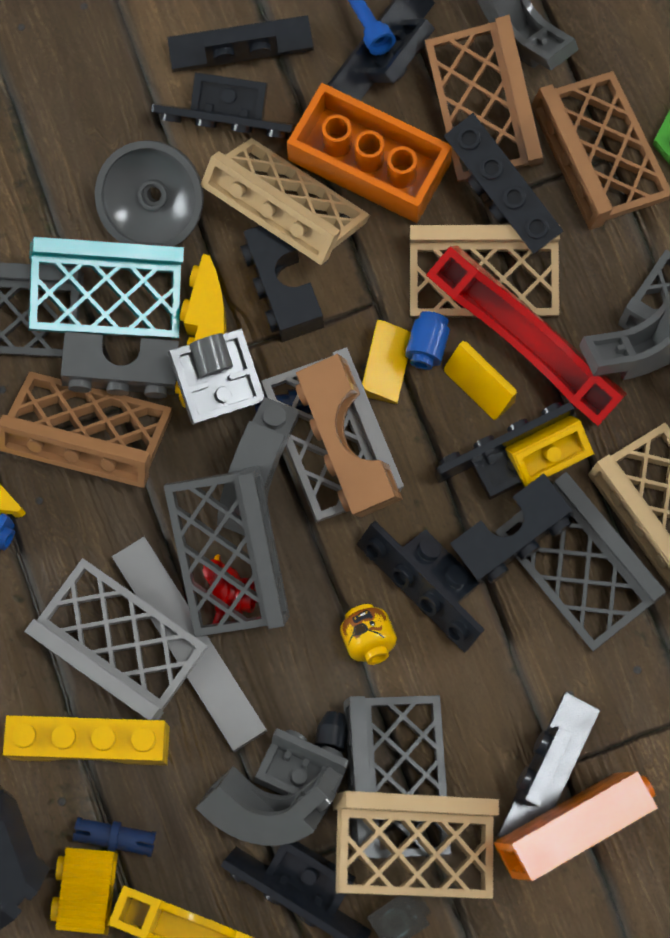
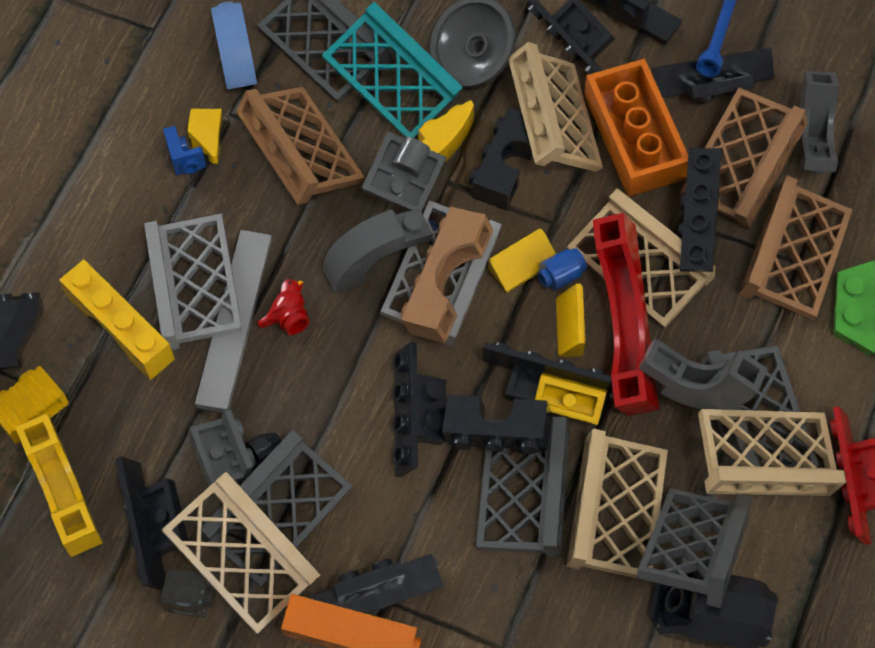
camera: 40 degrees right, 10 degrees down
dark grey arch [61,332,179,399] -> none
dark blue pin [73,817,156,857] -> none
dark grey fence [164,466,290,637] -> none
dark grey arch [196,766,341,846] -> none
yellow head [340,604,397,665] -> none

